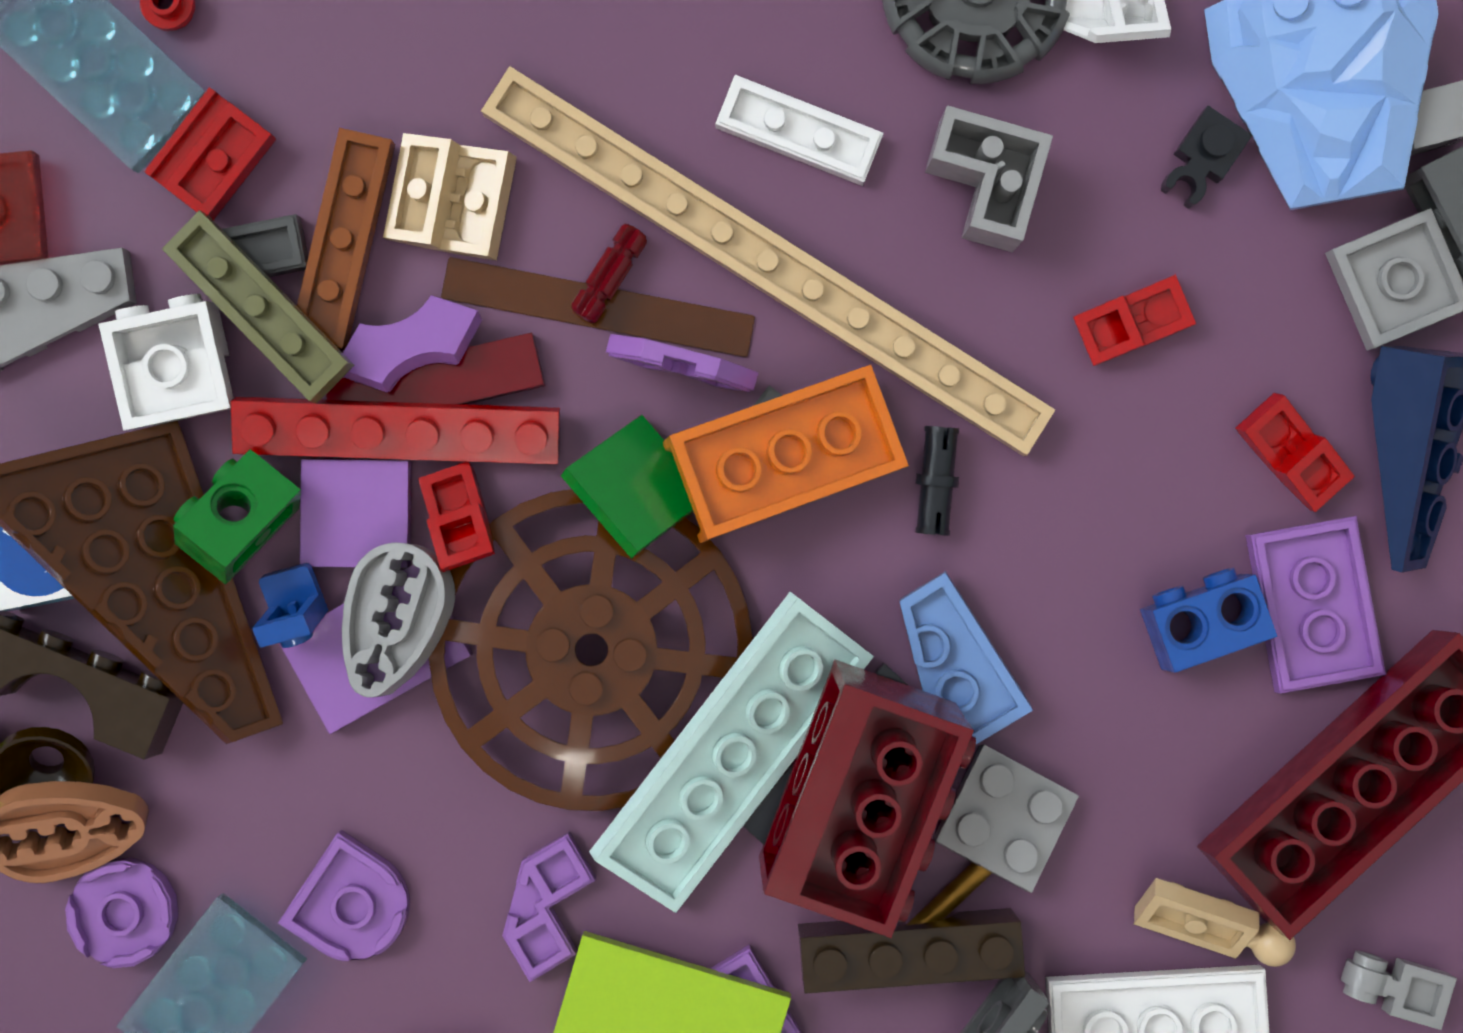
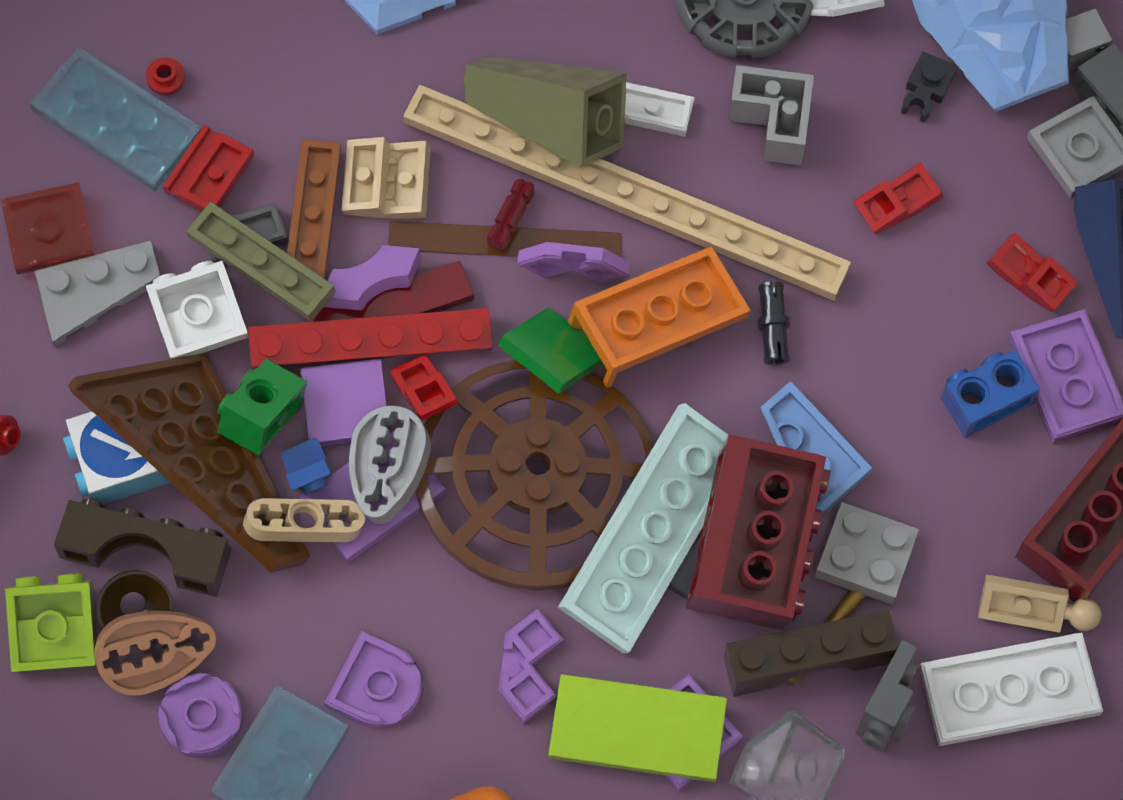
camera: 10 degrees left, 20 degrees down
none -> tan beam [243,498,365,542]
none -> olive slope [463,56,627,167]

